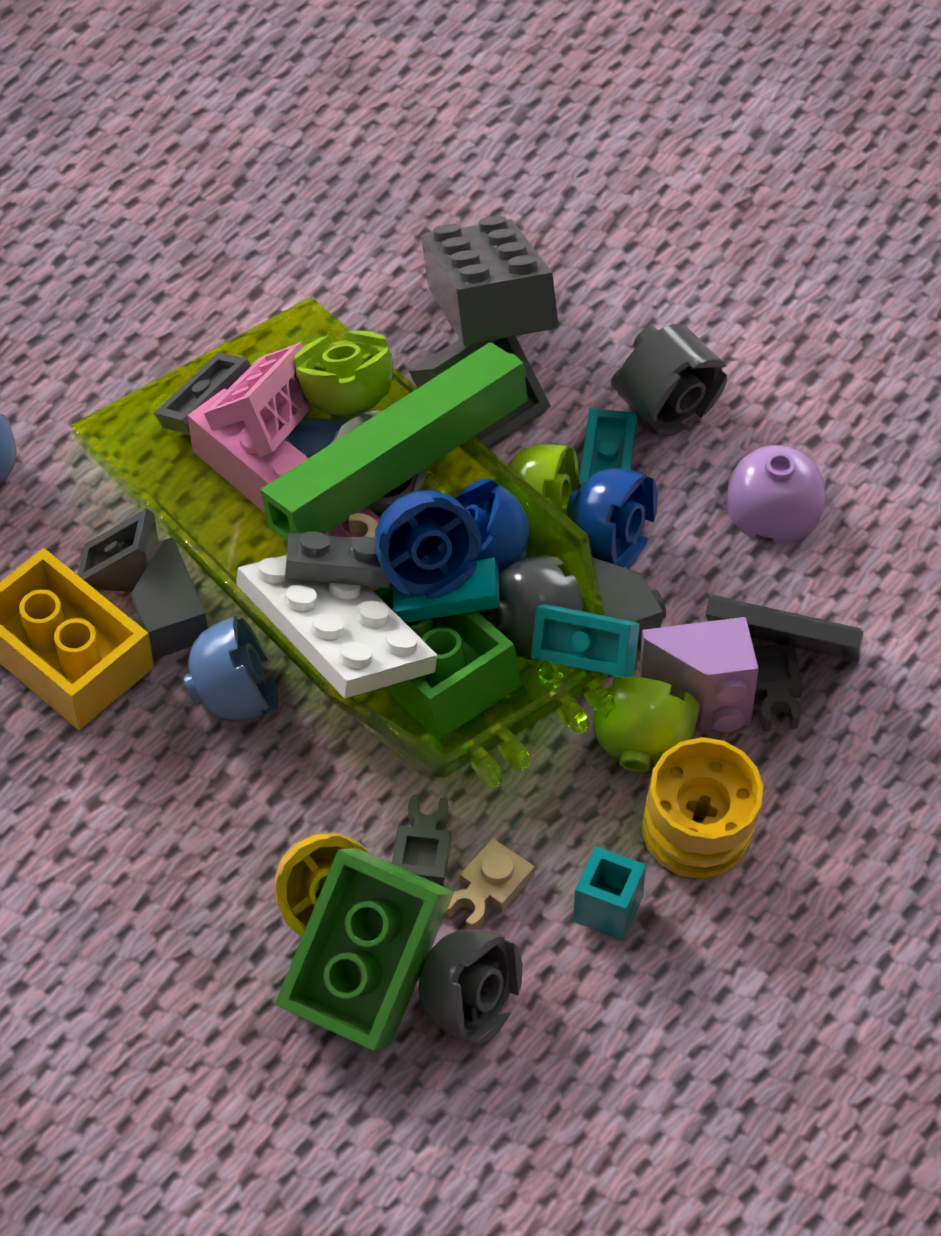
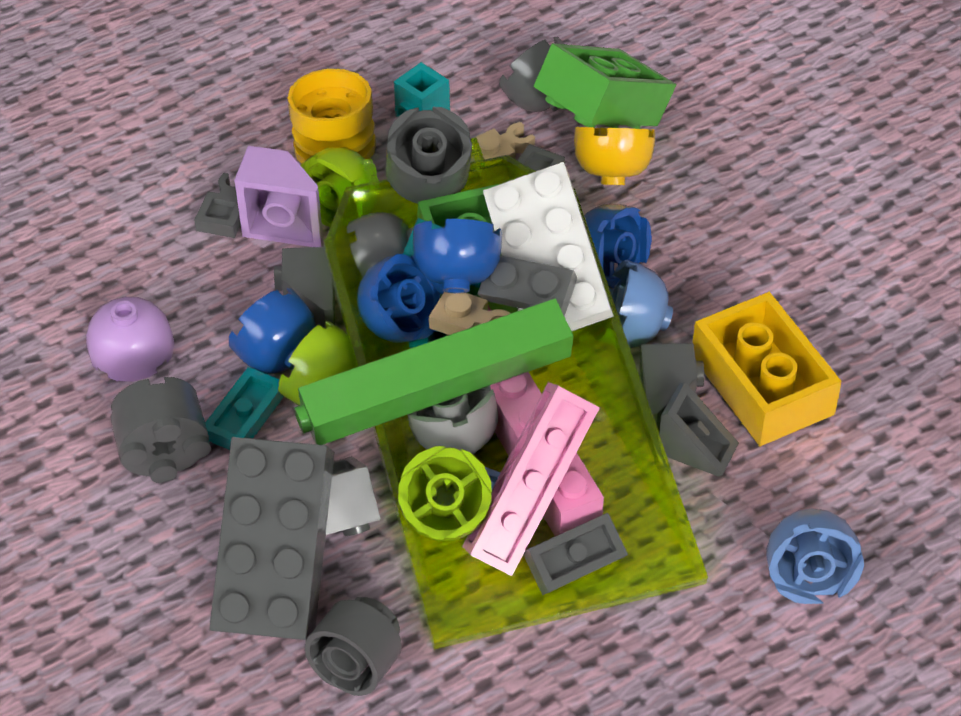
camera: 160 degrees left, 5 degrees down
teal plate [531,605,640,678] -> none
dark grey tile [706,595,864,662] -> none
none -> dark grey piece [305,597,402,696]
none -> dark grey brick [386,107,472,204]
none -> blue cylinder [582,204,652,289]

